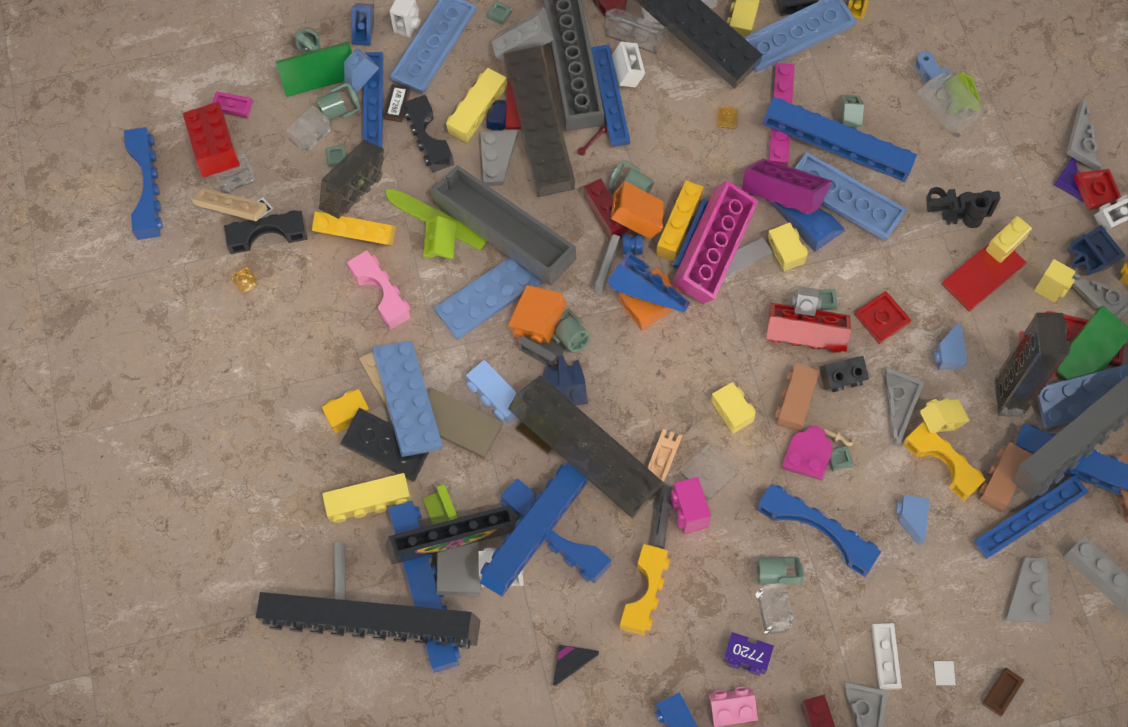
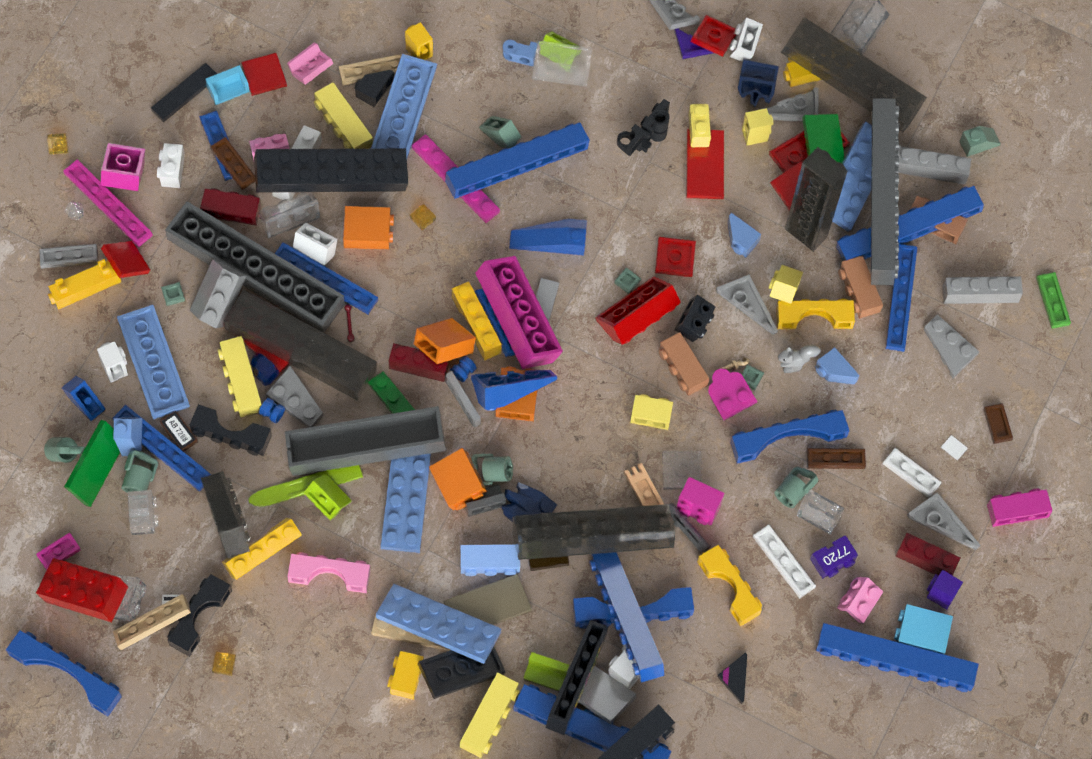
camera: 55 degrees left, 0 degrees up
sand green tile [326,145,348,168] -> none
sand green piece [609,160,654,194] -> none
magenta slope [742,158,832,214] -> none
light yellow brick [767,223,808,272] -> none
light grey brick [792,286,822,316] -> none
medium blue plate [795,152,907,241] -> none
none -> blue wheel [259,398,285,424]
none -> orange brick [343,206,394,250]
none -> green plate [368,371,415,414]
none -> white tile [753,525,816,599]
none -> light grey animal [778,345,821,373]
none -> reddish brown tile [807,448,866,469]

